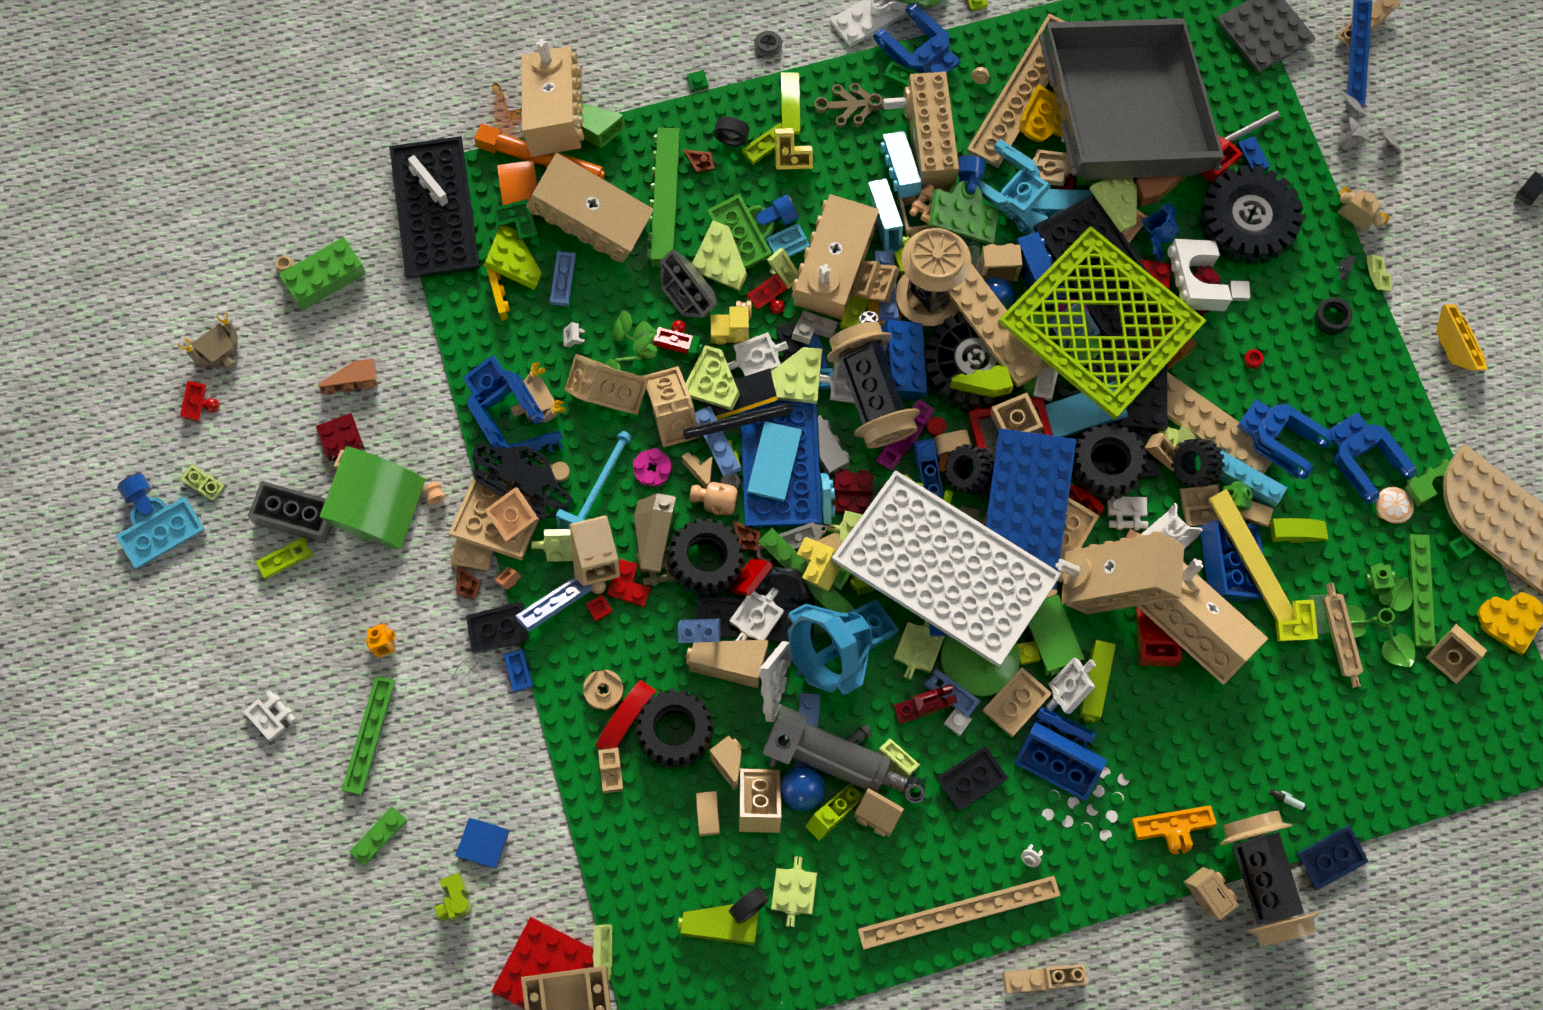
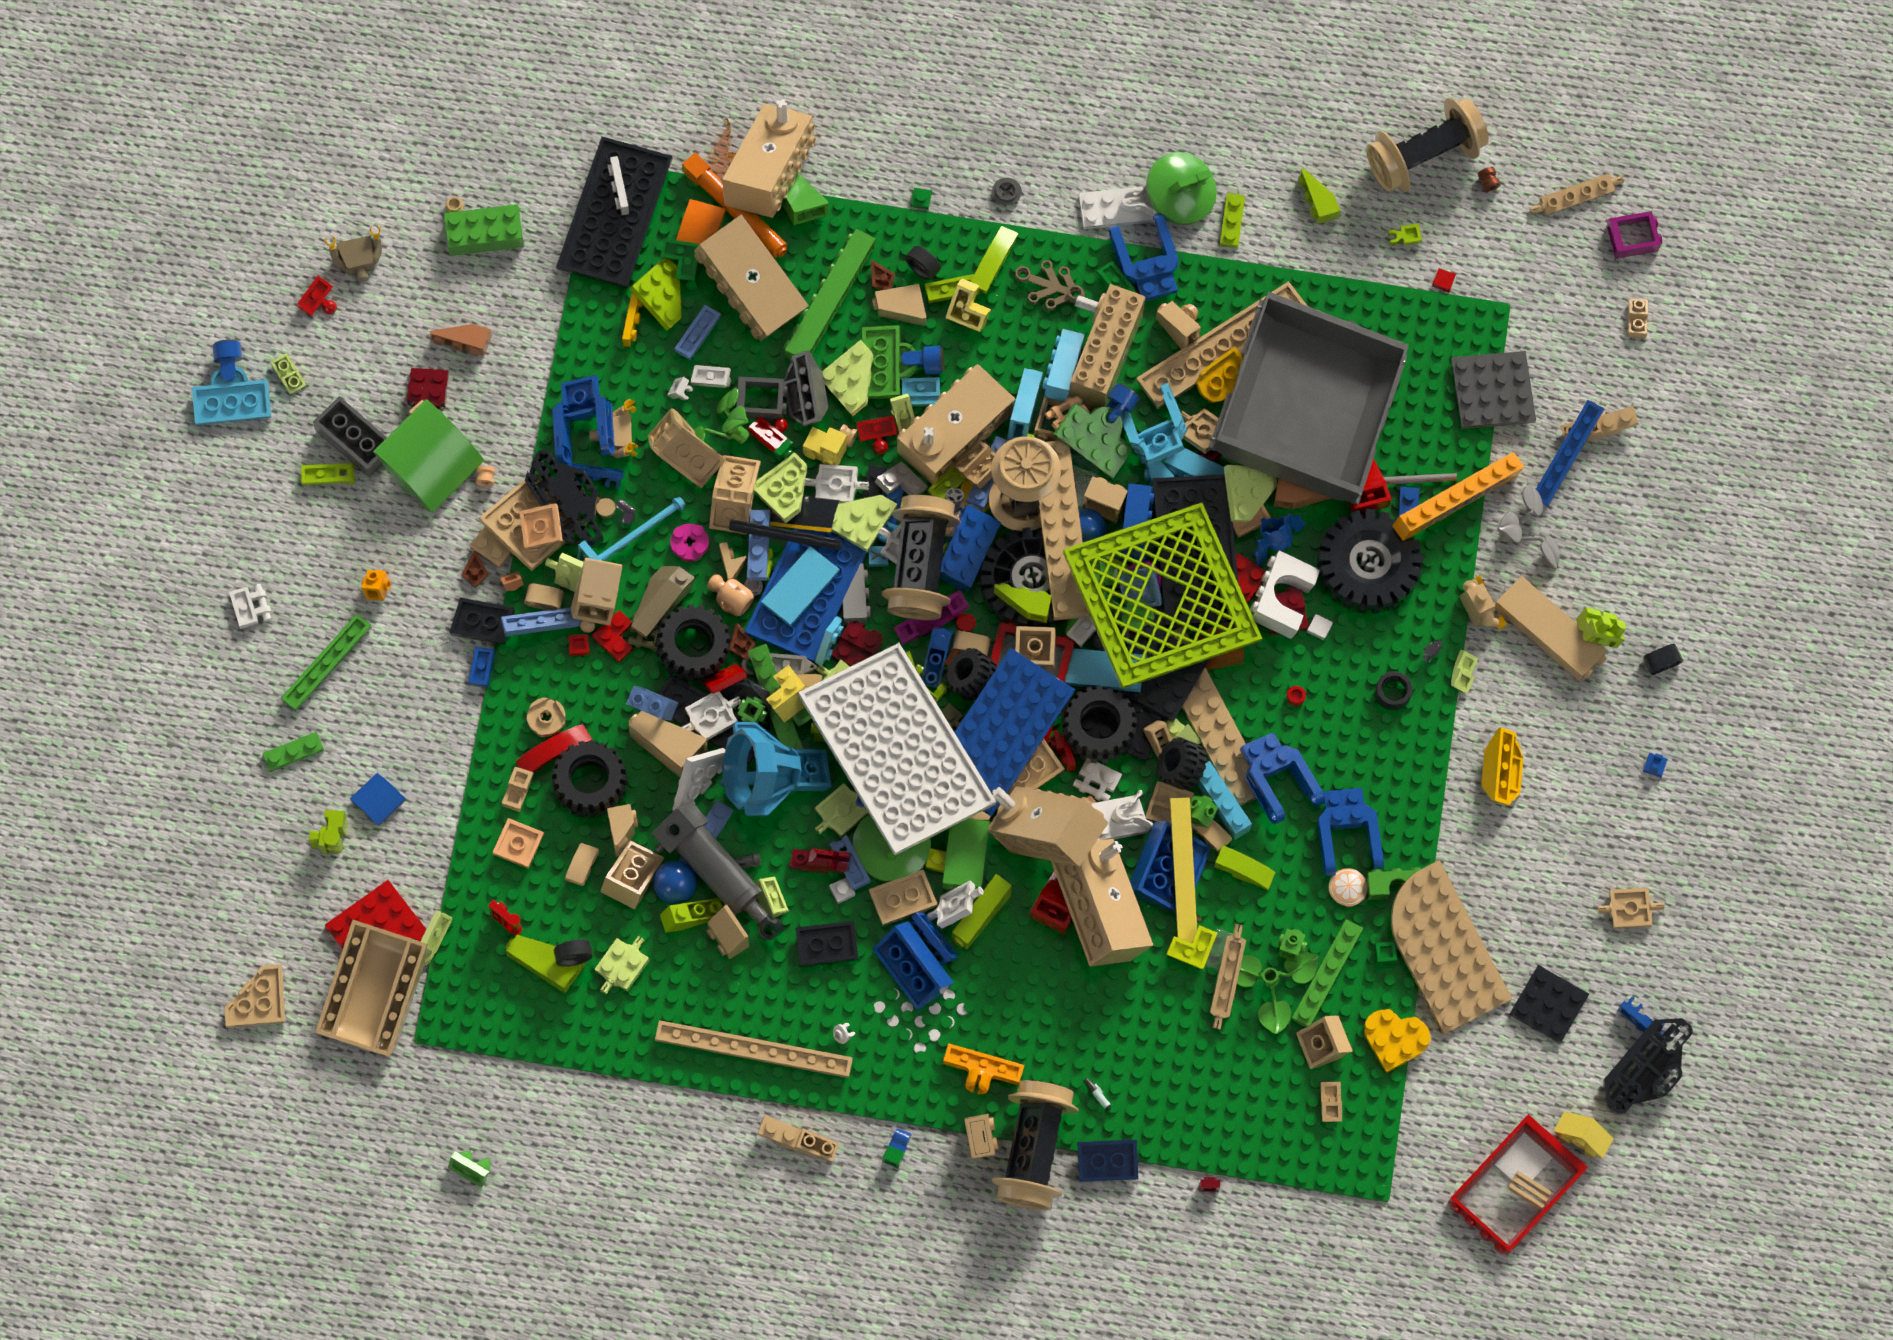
camera: 25 degrees right, 0 degrees up
none -> red plate [488,899,522,936]
none -> light nougat plate [492,818,544,869]
none -> tan beam [524,584,564,610]
none -> arm [615,498,635,525]
none -> white plate [691,365,731,388]
none -> dark grey window [737,377,787,421]
none -> bright green brick [738,696,767,724]
none -> medium azure tile [869,546,888,567]
none -> tan slope [872,284,926,326]
none -> leg [882,1128,912,1169]
none -> tan slope [1156,301,1201,349]
none -> dark red plate [1199,1177,1220,1192]
none -> tan slope [1320,1082,1342,1122]
none -> light orange brick [1393,452,1524,541]
none -> tan brick [1495,576,1607,682]
none -> lime hips [1576,607,1626,649]

